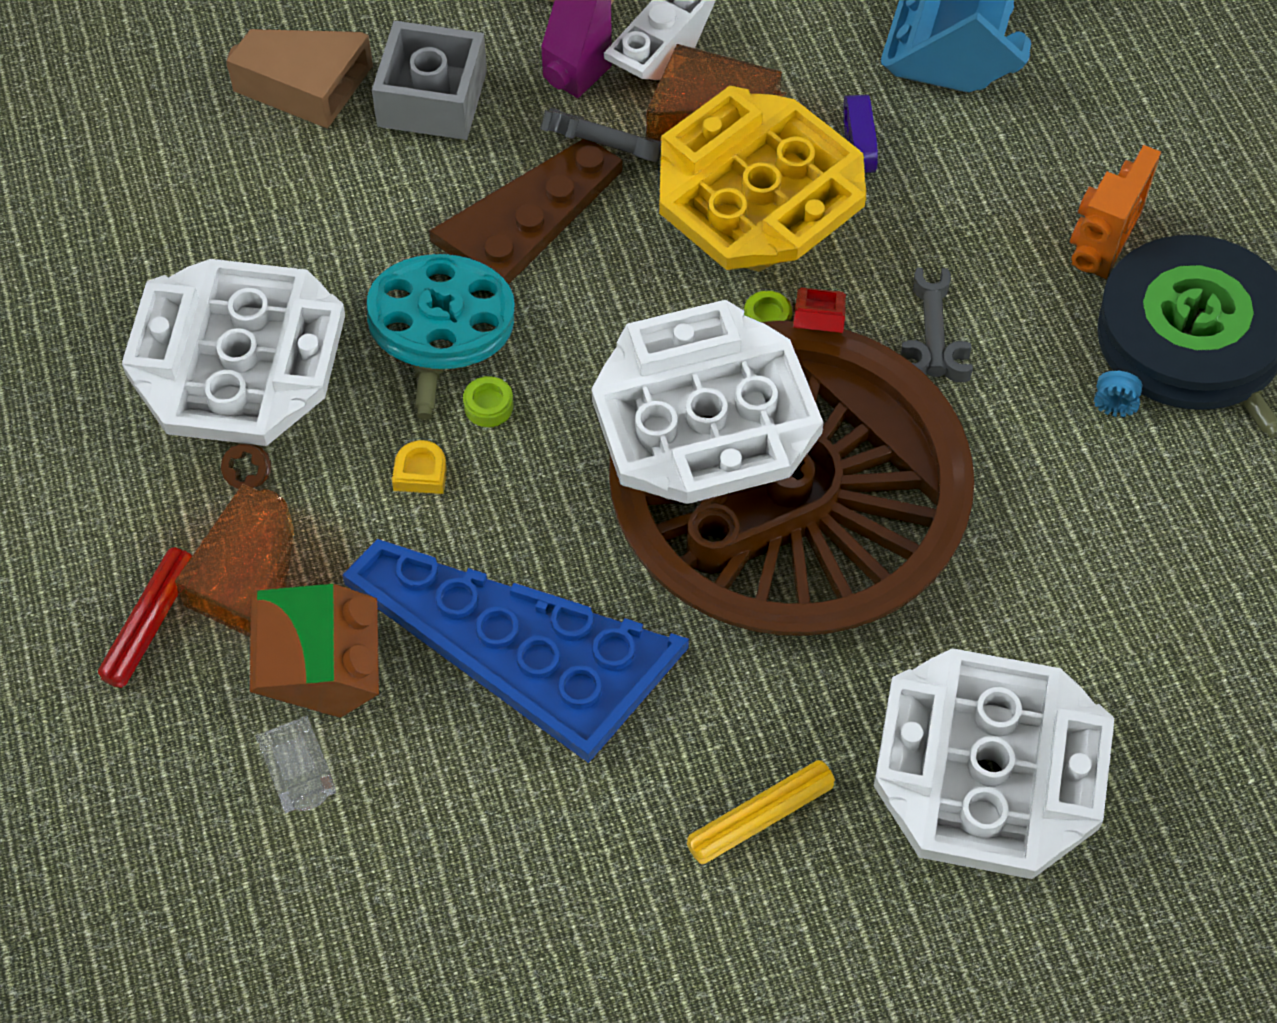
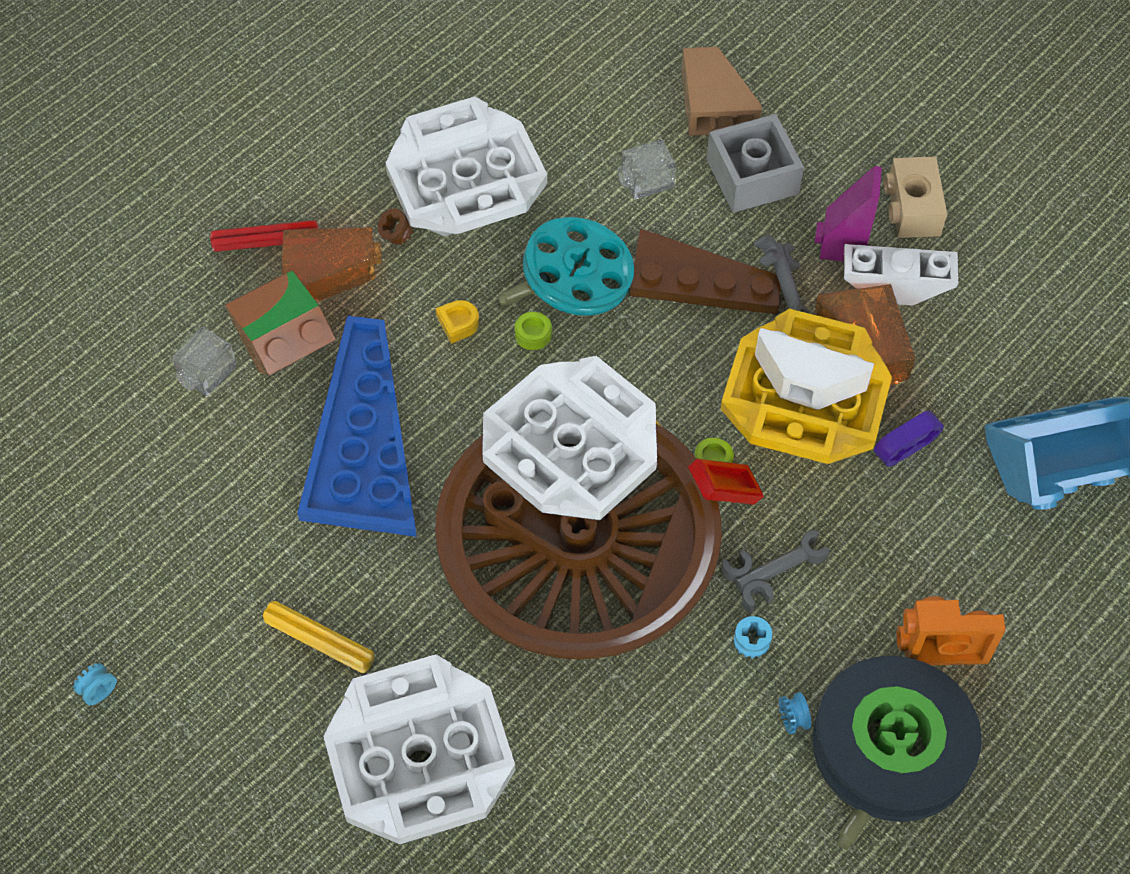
camera: 60 degrees right, 0 degrees up
none -> clear brick [618,139,676,200]
none -> medium azure bush [734,616,772,658]
none -> white slope [755,328,874,410]

